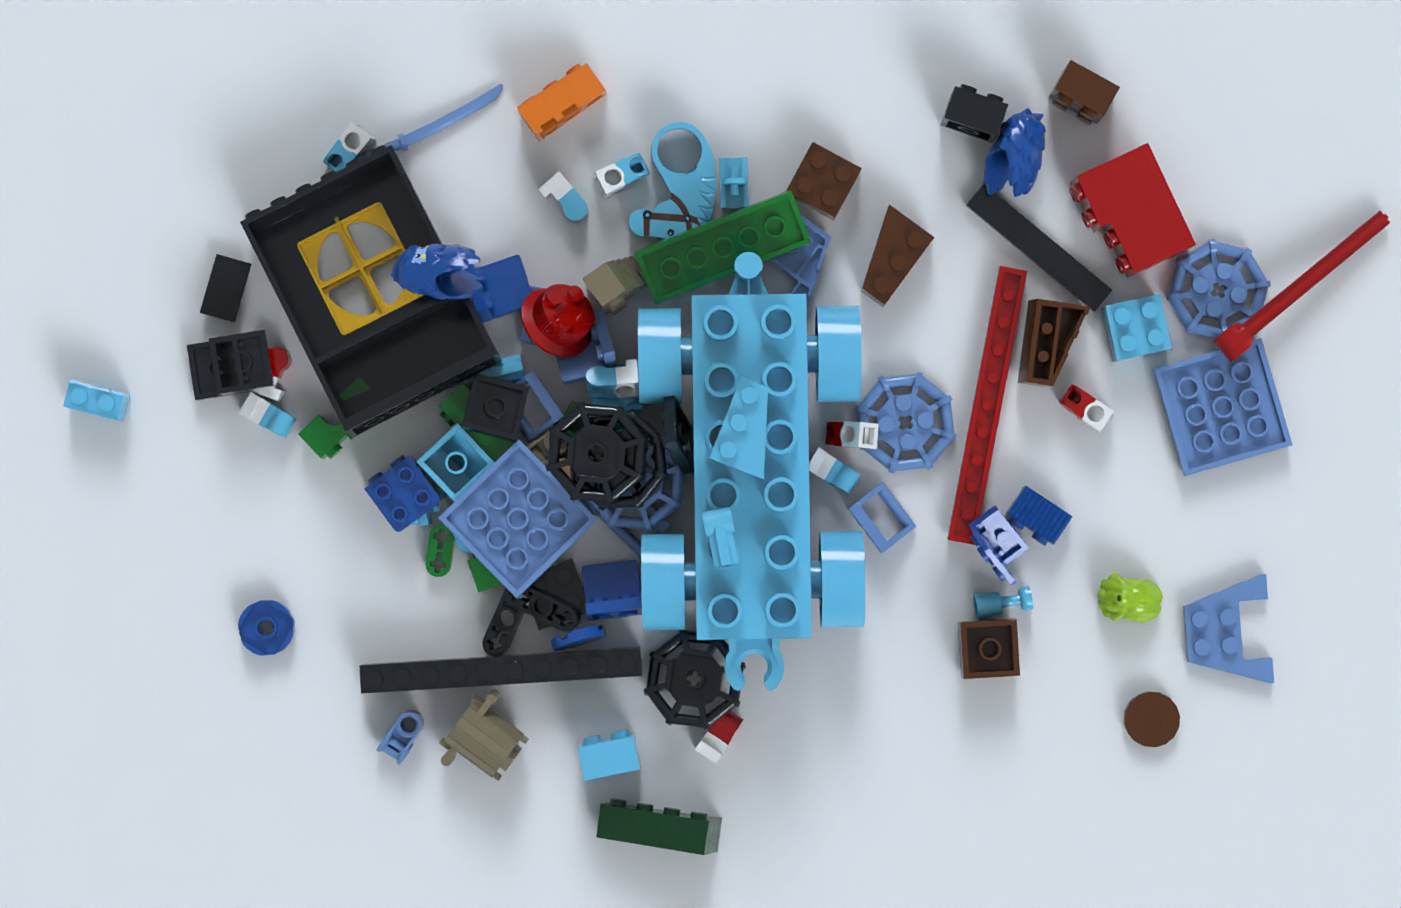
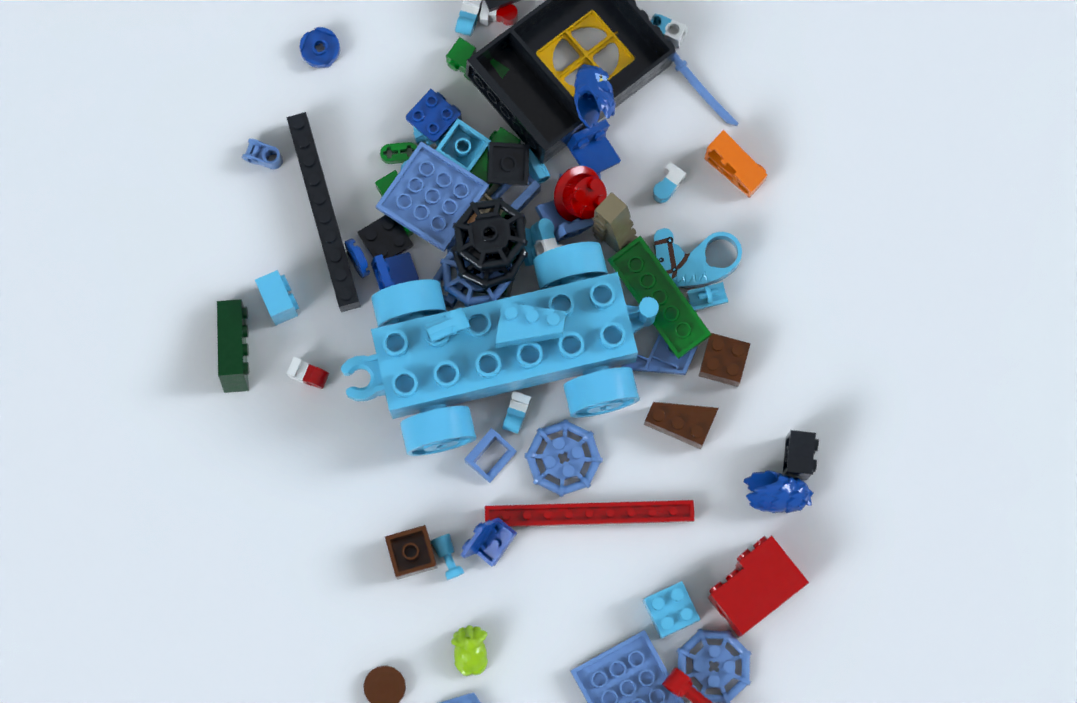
camera: 70 degrees right, 10 degrees down
dark tan container [439,690,529,781] -> none
black beam [482,585,581,656] -> none
leg [593,153,650,199] -> none
black plate [644,629,746,730] -> none
black plate [660,395,694,475] -> none
white leg [825,422,879,449] -> none
black tile [966,184,1112,312] -> none
blue brick [1005,486,1073,546] -> none
reddish brown wedge [1017,299,1091,387] -> none
reddish brown brick [1049,60,1120,124] -> none
leg [1058,384,1115,434] -> none

